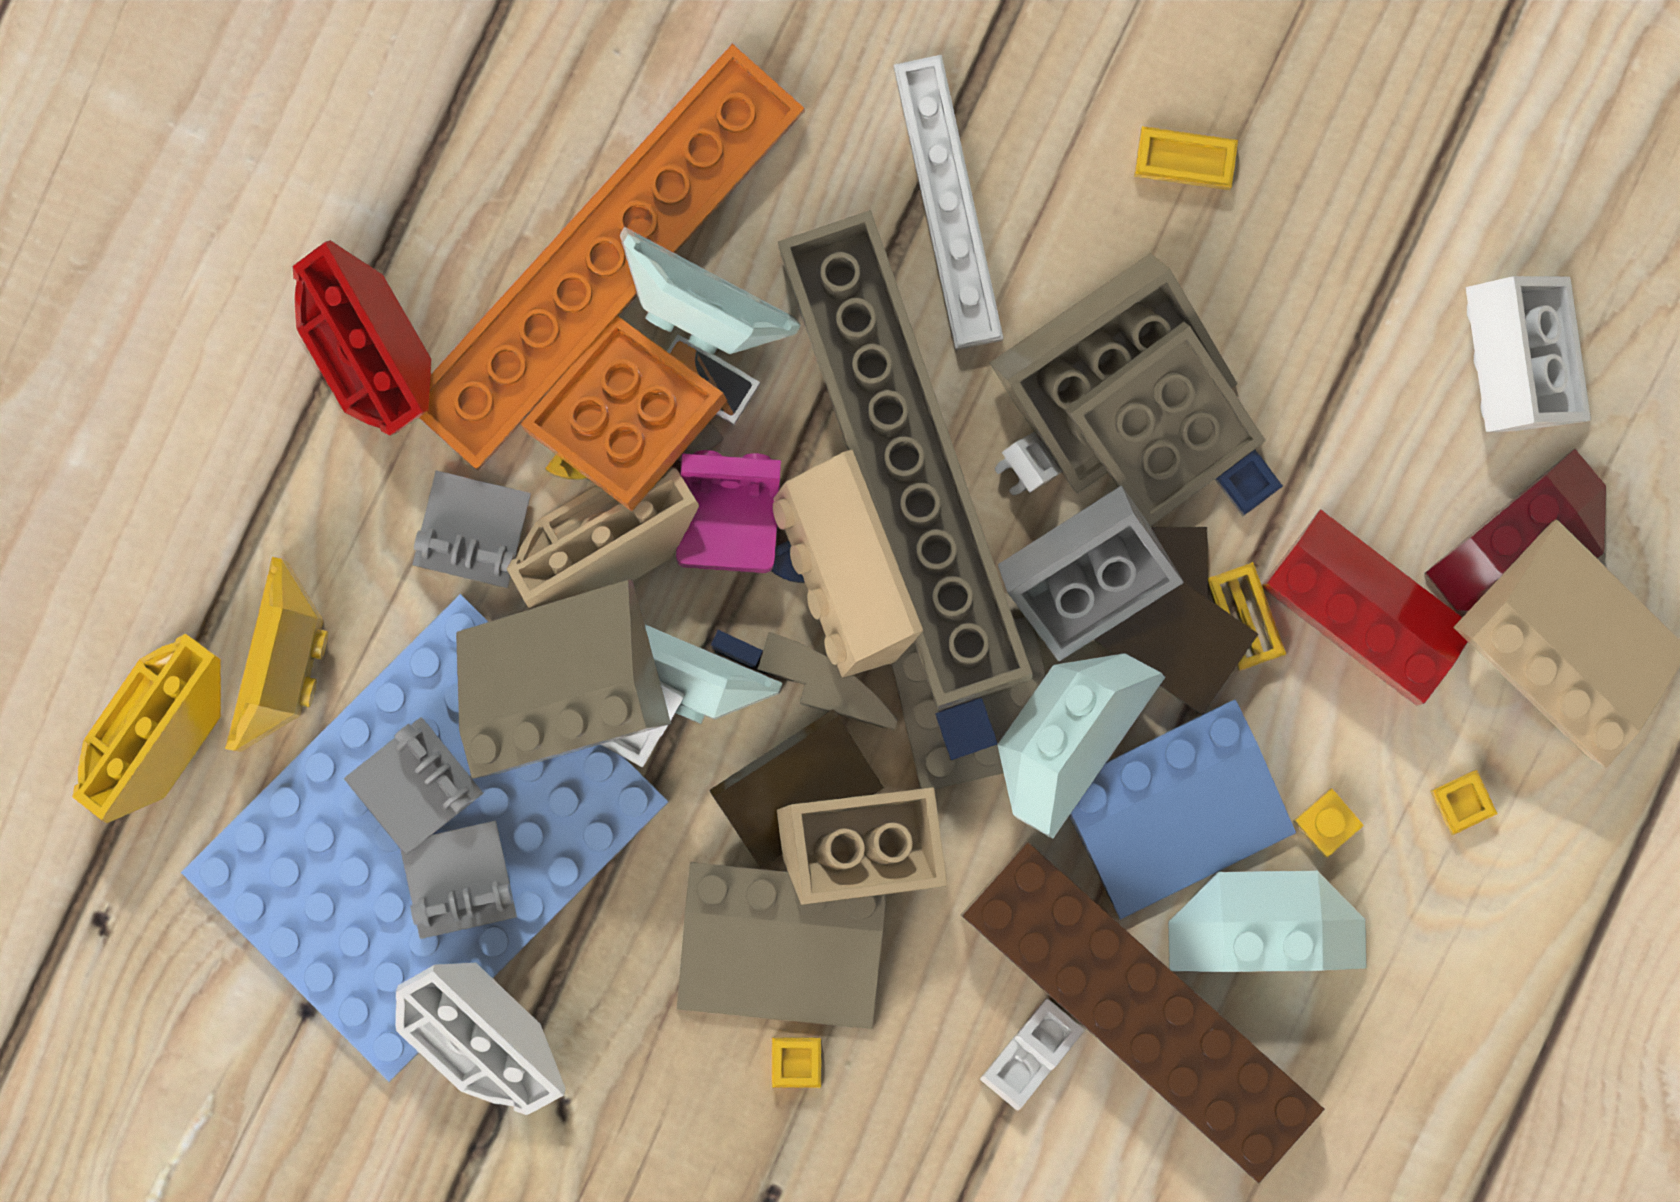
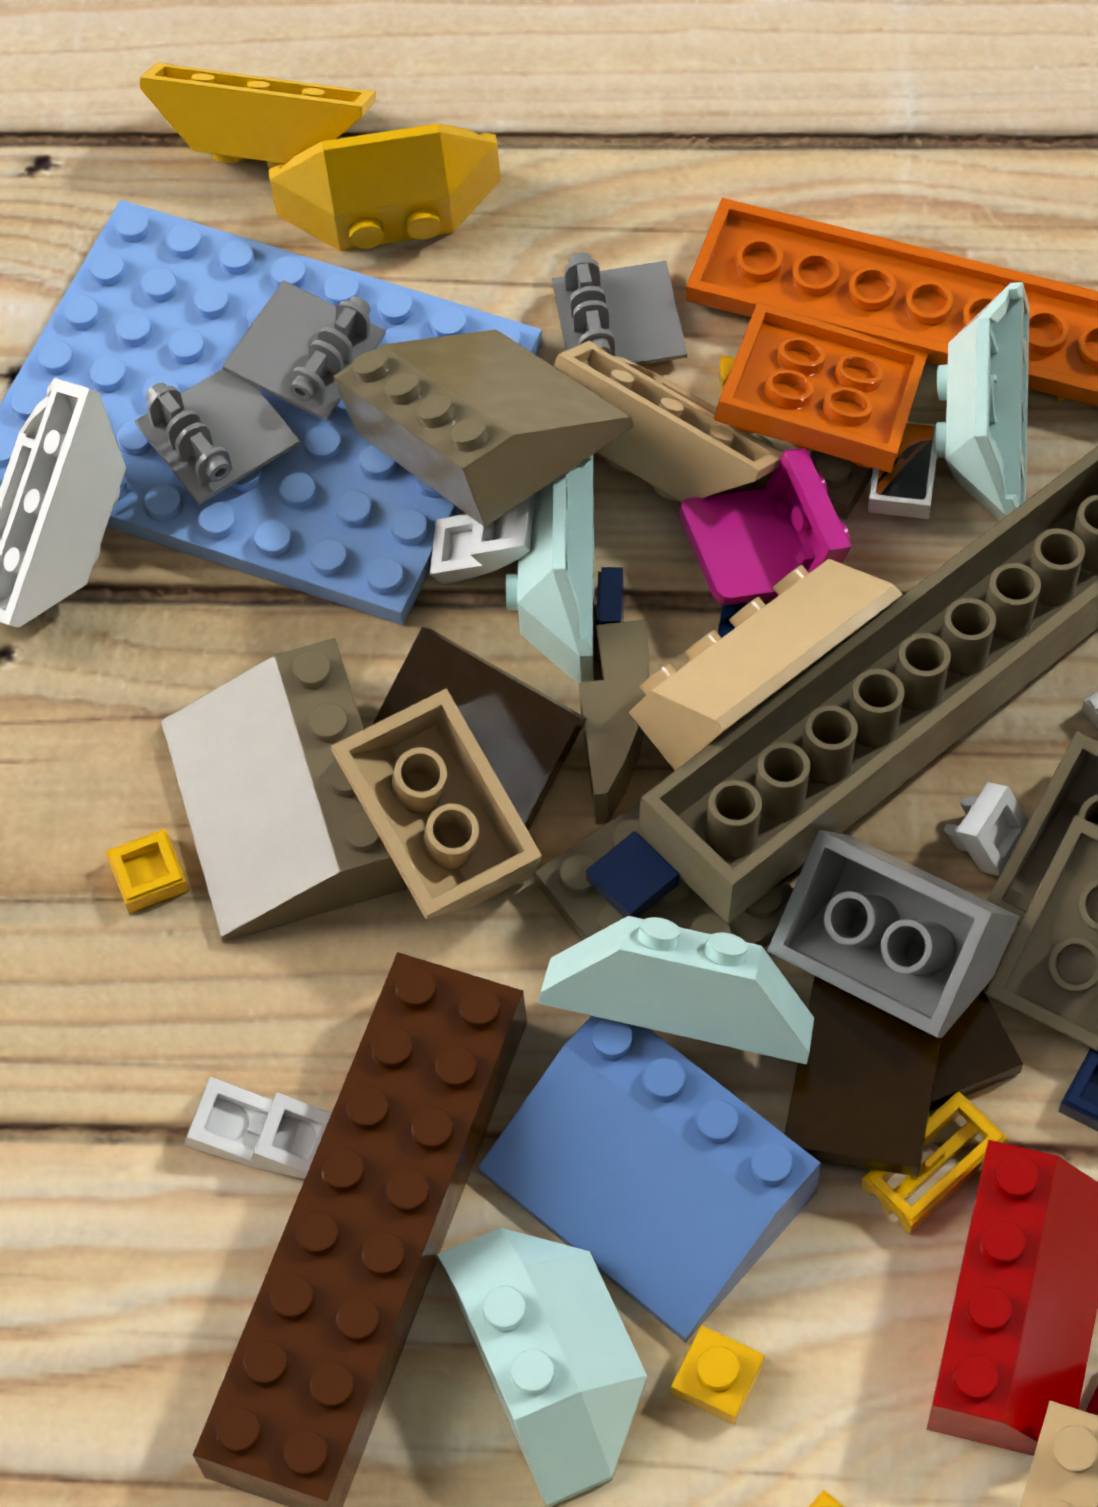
camera: 75 degrees right, 25 degrees down
red wedge [292,240,432,436] -> none

